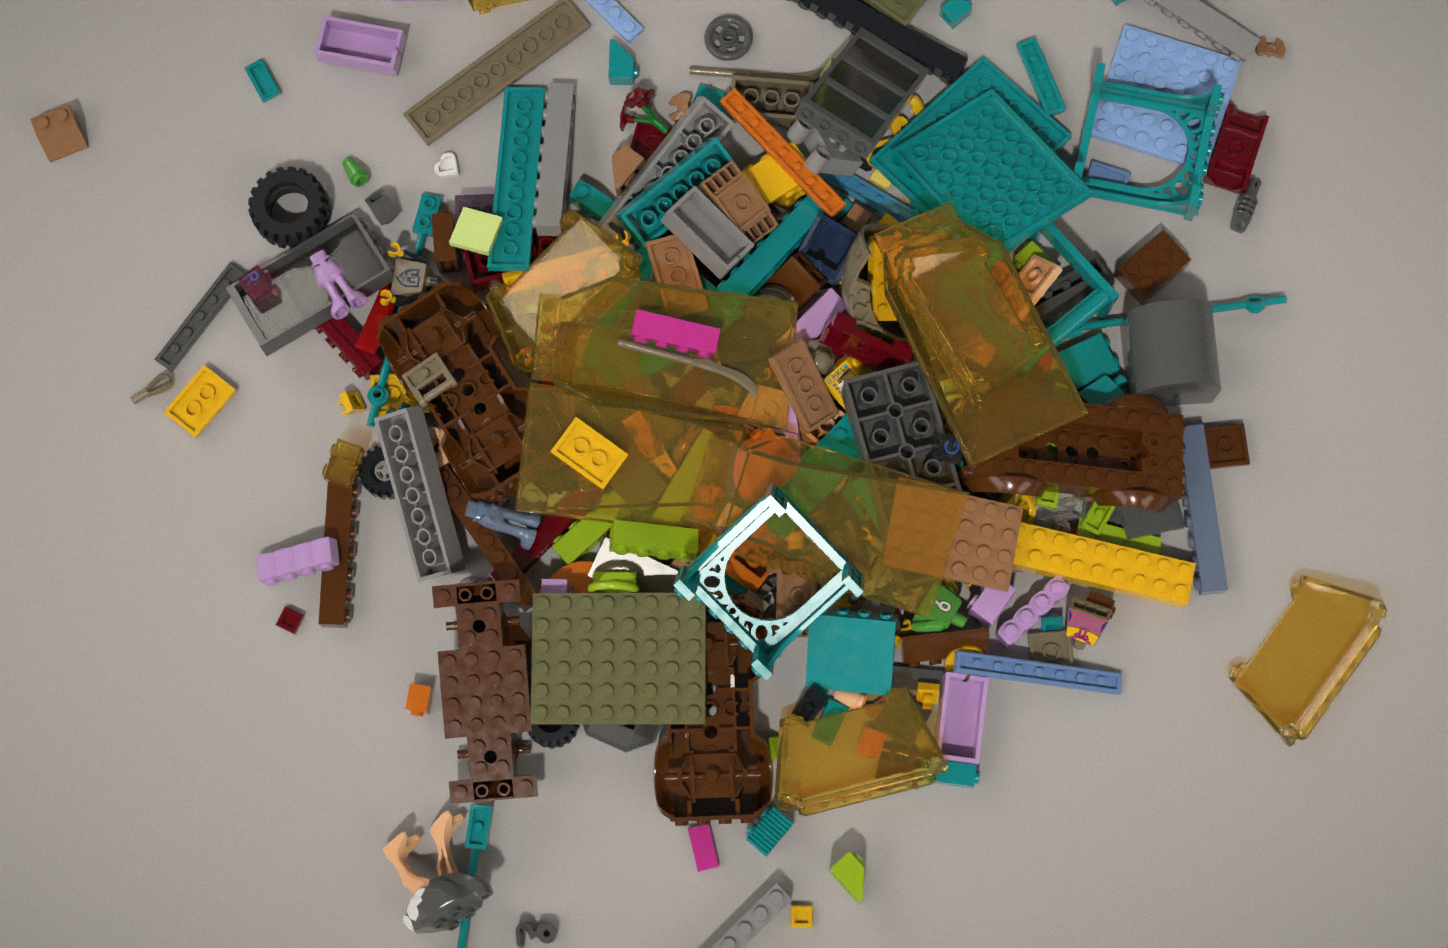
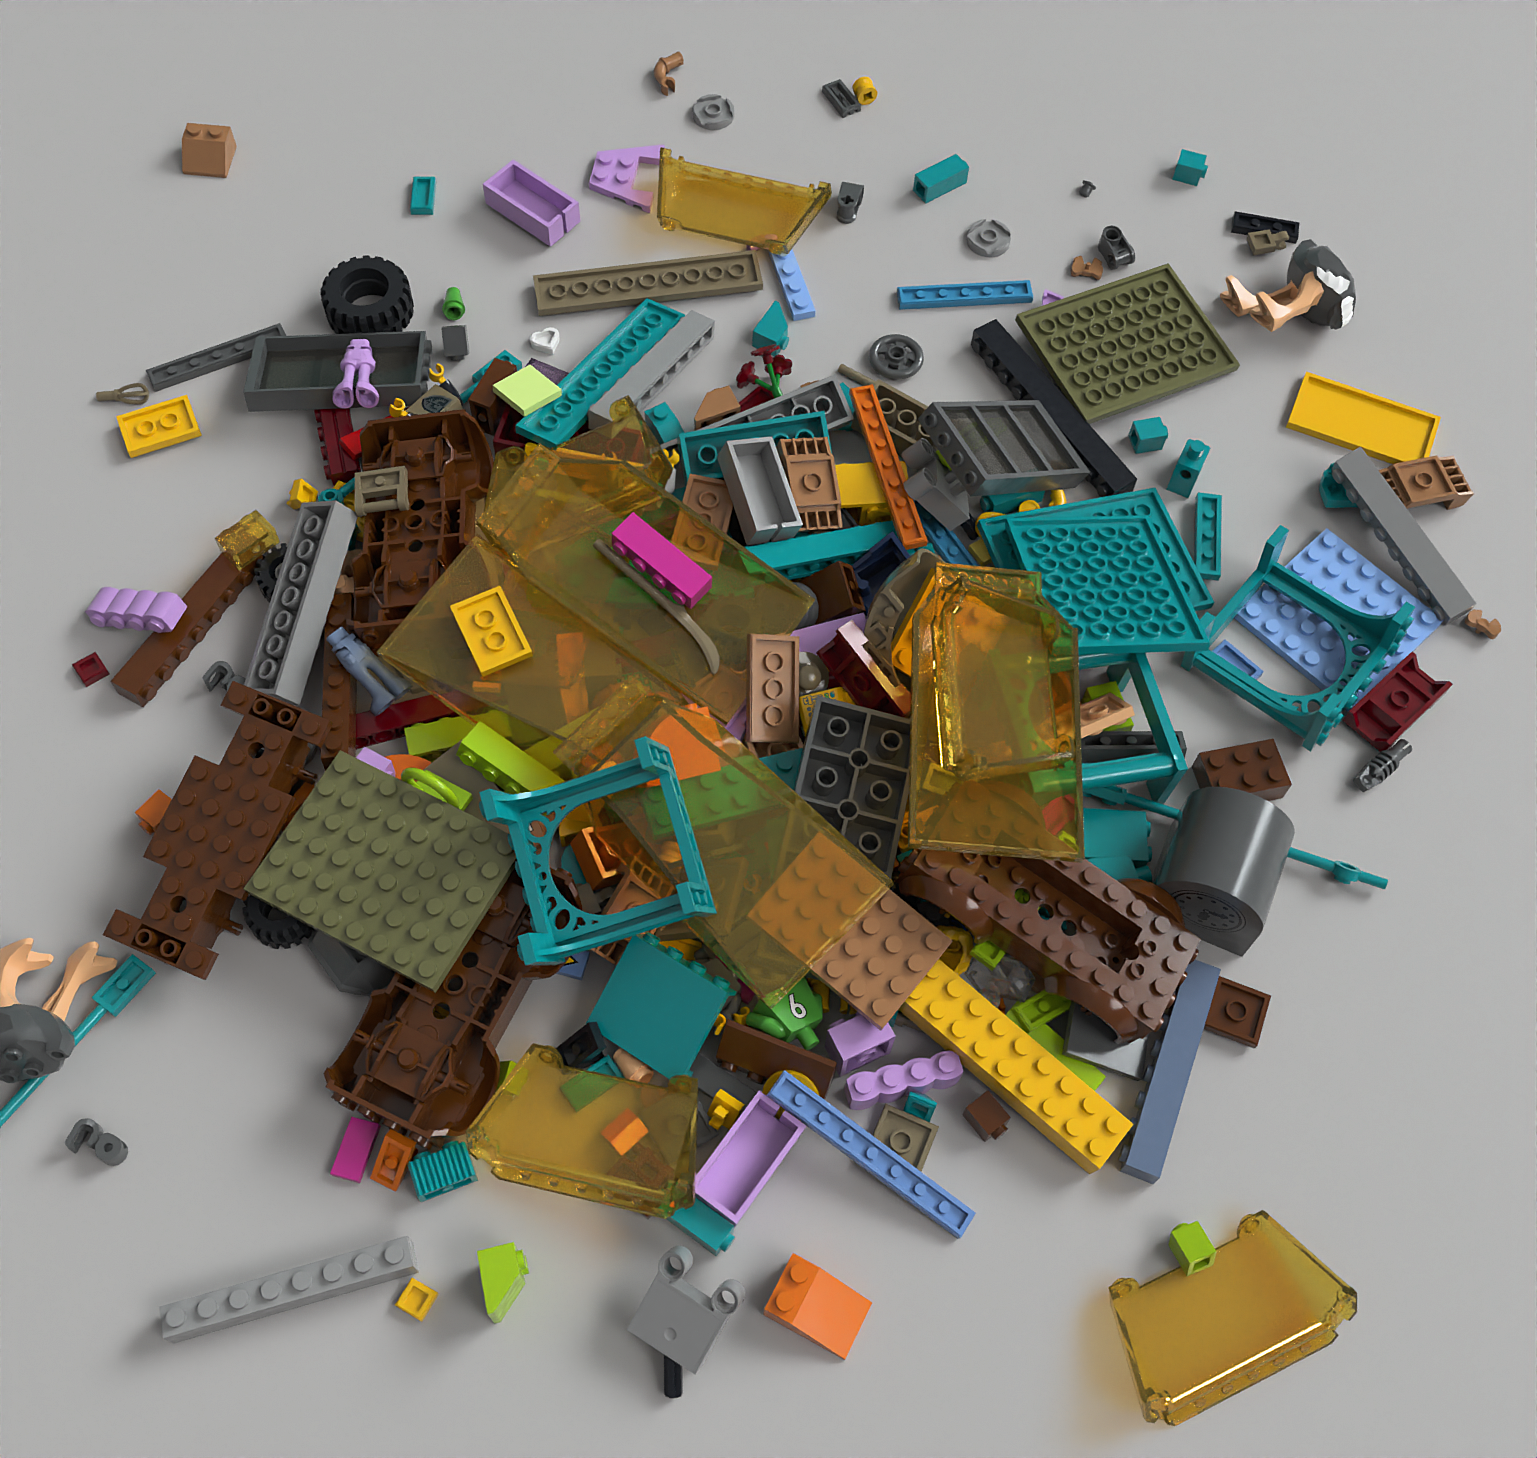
camera: 20 degrees right, 15 degrees down
clear pink brick [238,265,275,303] -> none
black brick [931,433,967,465] -> none
torso [1066,596,1112,650] -> none
none -> dark grey leg [202,661,246,692]
none -> orange slope [370,1129,418,1192]
none -> light grey piece [627,1246,745,1398]
none -> orange slope [763,1253,872,1360]
none -> teal torso [1166,439,1211,498]
none -> lime brick [1168,1221,1217,1276]

